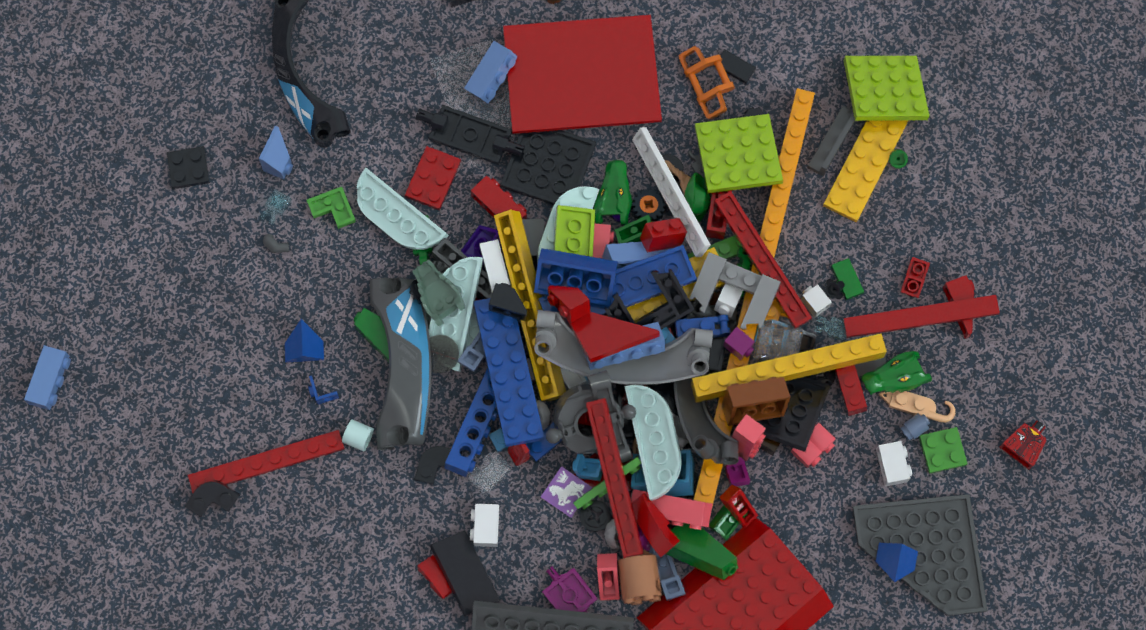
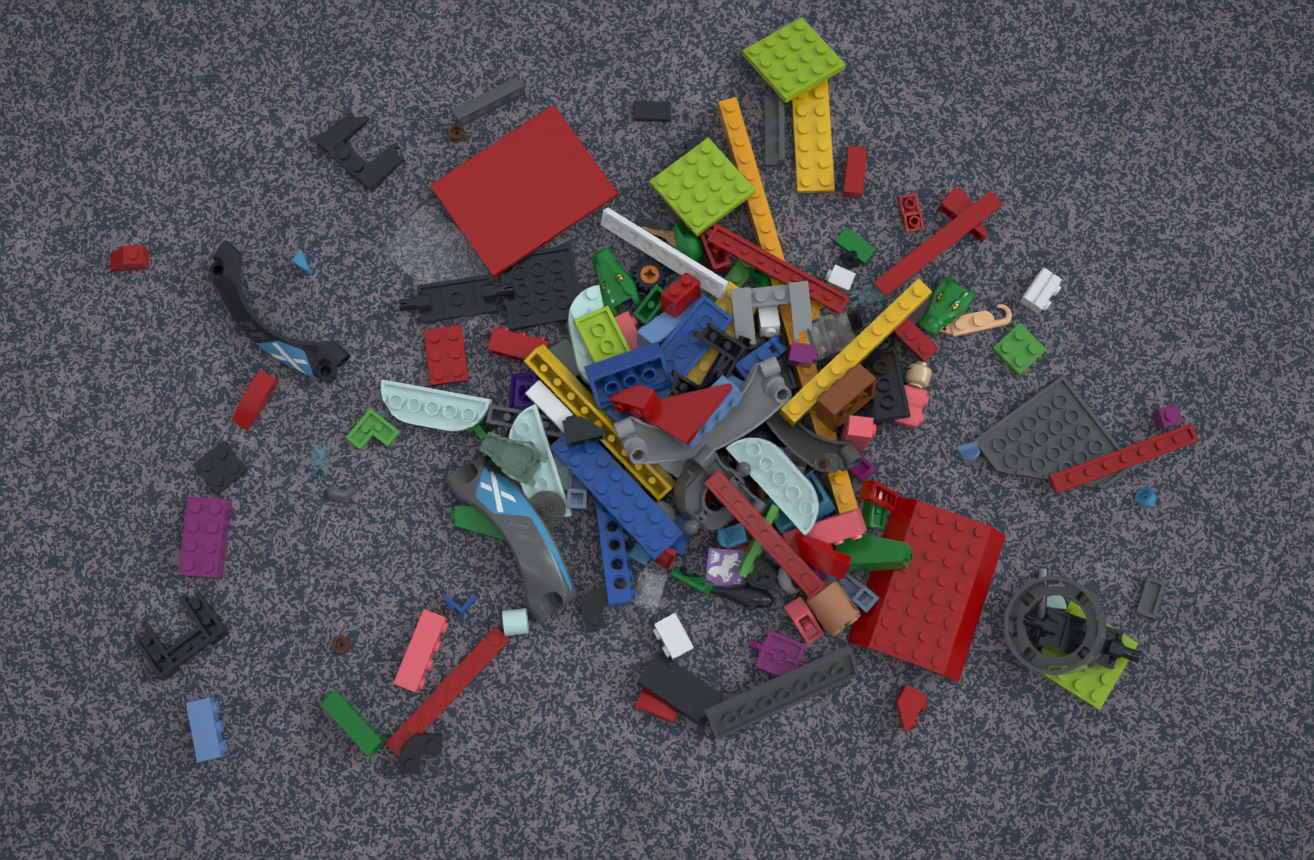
camera: 30 degrees left, 5 degrees up
medium blue slope [259,126,293,179] -> none
blue slope [285,319,324,362] -> none
medium blue brick [464,41,518,104] -> none
orange bar [679,46,735,120] -> none
blue slope [875,543,918,582] -> none
white brick [876,441,912,486] -> none
green tile [889,149,908,169] -> none
sand blue brick [900,413,930,441] -> none
red torso [999,421,1047,470] -> none
none -> black wedge [134,592,230,681]
none -> magenta brick [178,497,232,580]
none -> red slope [232,369,279,431]
none -> dark azure slope [293,250,312,276]
none -> green slope [320,690,387,756]
none -> reddish brown plate [332,635,351,655]
none -> coral brick [393,609,449,693]
none -> green slope [671,567,714,596]
none -> black piece [710,583,775,611]
none -> red slope [842,145,867,199]
none -> tan head [904,361,932,389]
none -> medium blue plate [957,441,980,461]
none -> white brick [1019,268,1062,314]
none -> red tile [1048,424,1199,494]
none -> magenta brick [1151,404,1182,431]

